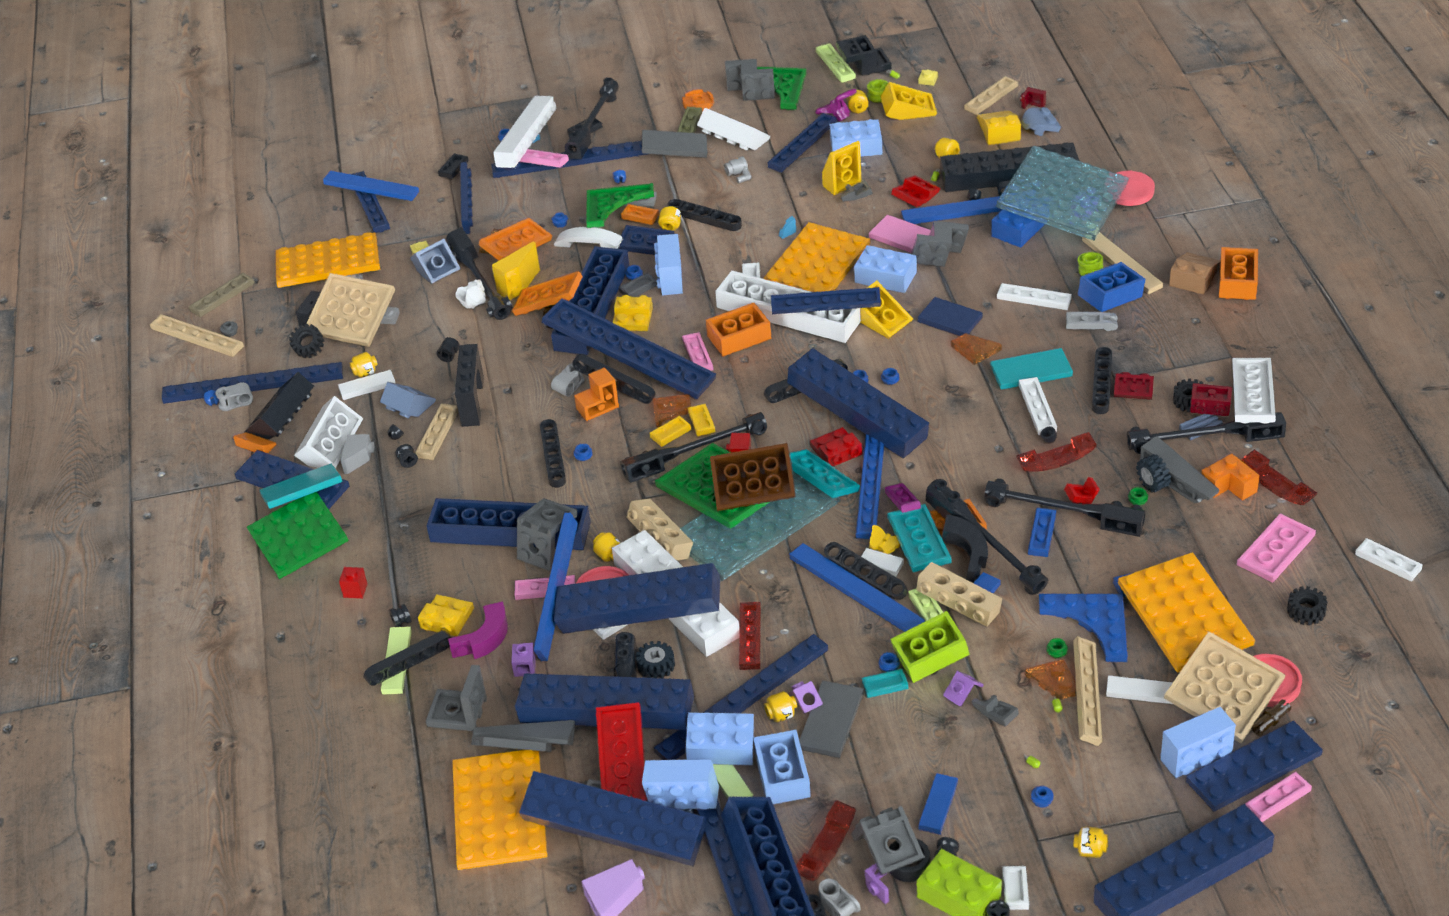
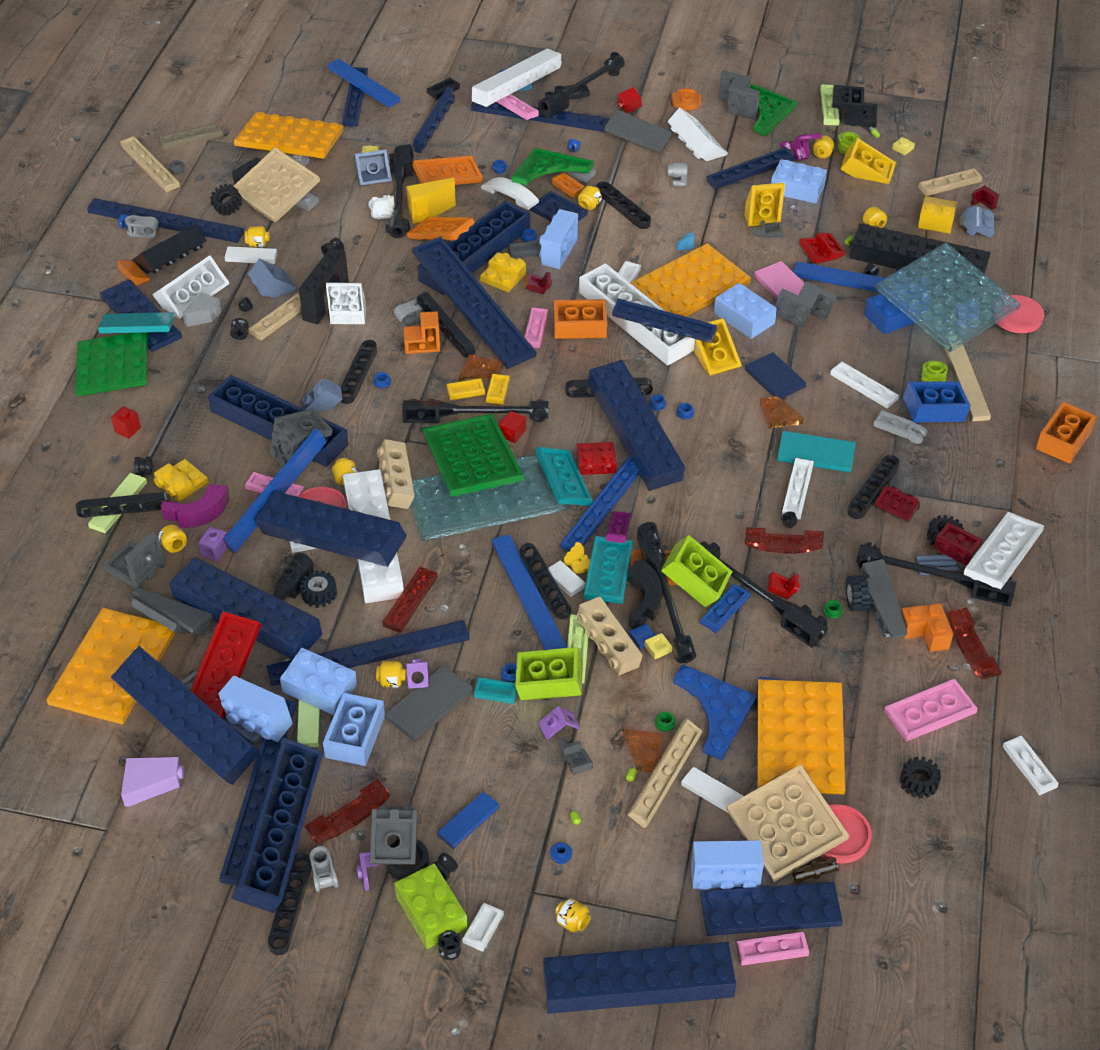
camera: 20 degrees right, 5 degrees up
olive tile [677,107,703,133] -> none
reddish brown slope [710,443,796,511] -> none
medium nougat slope [1169,252,1220,294] -> none
none -> yellow head [158,524,187,553]
none -> sand blue slope [301,378,342,412]
none -> white slope [326,283,366,324]
none -> dark red bracket [525,272,552,295]
none -> red brick [617,87,642,113]
none -> light yellow plate [644,633,672,659]
none -> lime brick [661,534,733,608]

